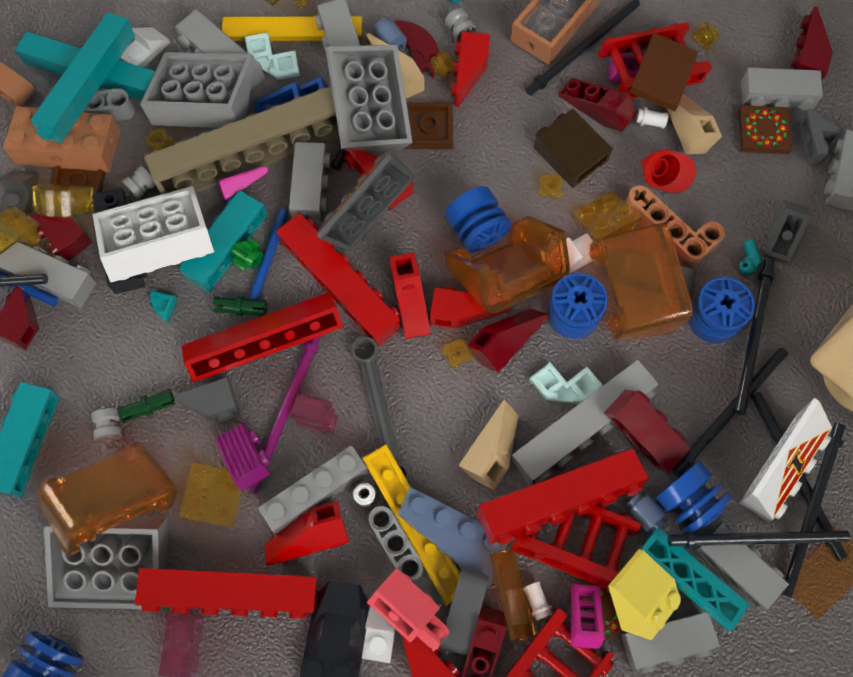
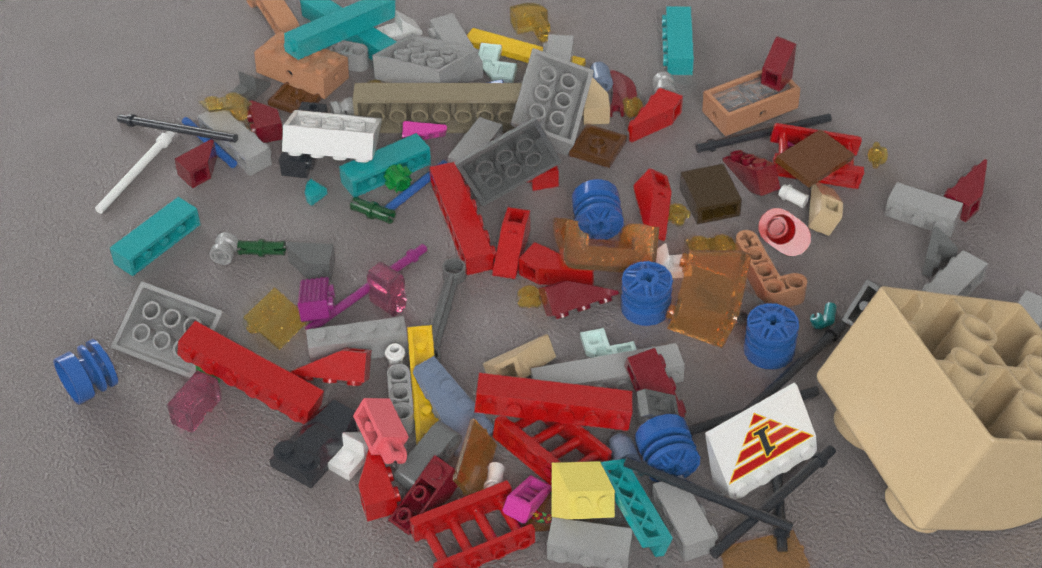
camera: 25 degrees right, 25 degrees down
clear yellow brick [32,184,94,217] -> none
clear orange windscreen [37,444,178,557] -> none
red brick [181,292,344,383] -> none
tile [738,105,792,154] -> none
none -> red slope [633,168,672,241]
none -> dark grey slope [636,389,679,425]

